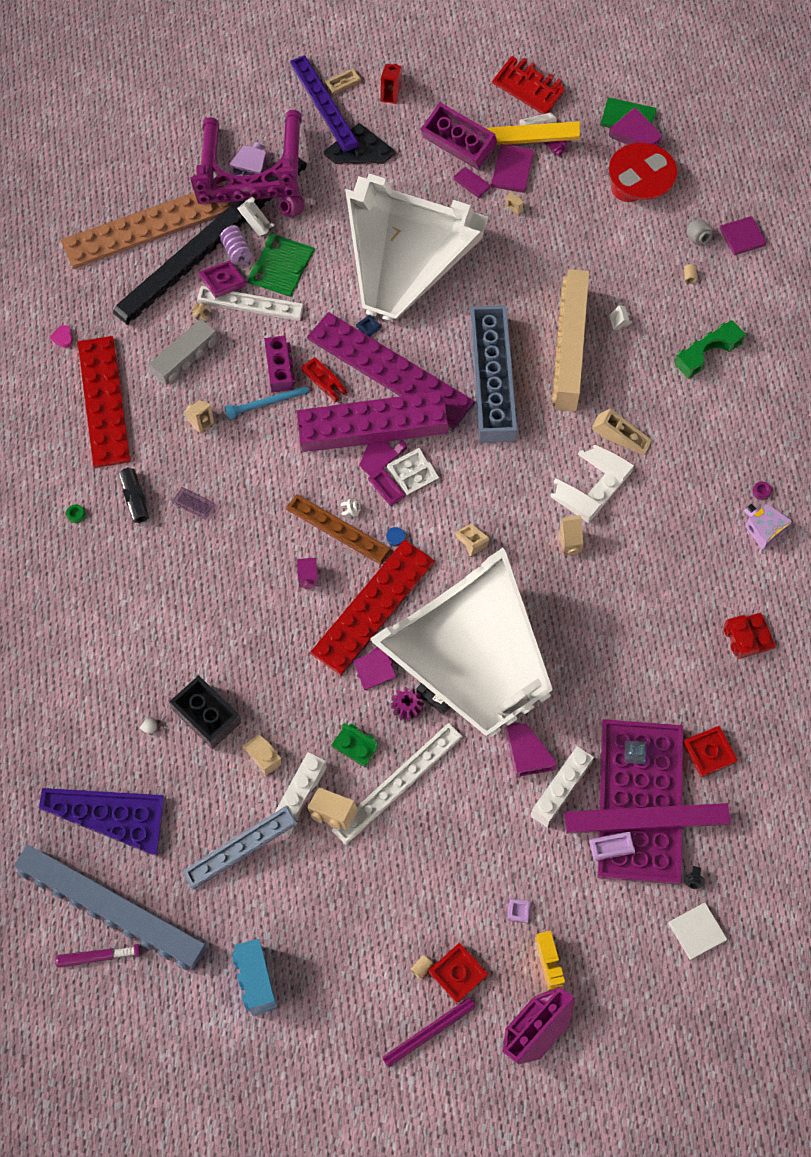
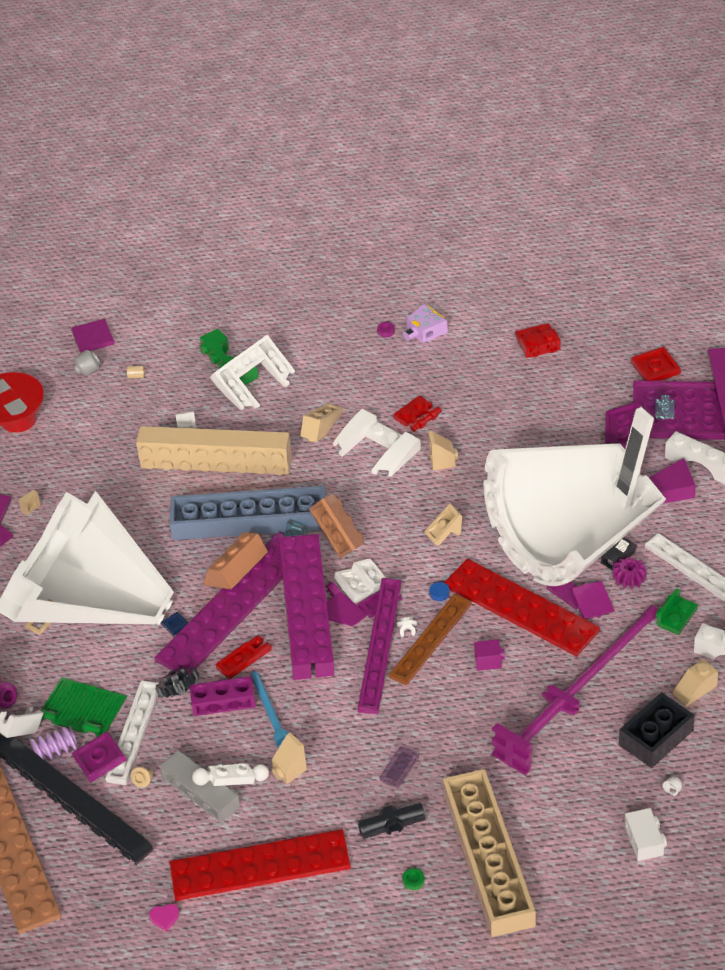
camera: 85 degrees left, 20 degrees down
none -> black gear [155,666,200,698]
none -> white plate [192,763,269,786]
none -> nougat slope [204,532,268,589]
none -> white wedge [210,335,295,411]
none -> clear light blue tile [284,519,307,537]
none -> nougat slope [309,494,364,558]
none -> magenta tile [358,578,402,714]
none -> red plate [393,395,442,432]
none -> tan brick [443,769,536,937]
none -> magenta piece [491,605,658,776]
none -> magenta tile [605,401,643,449]
none -> white brick [624,808,667,861]

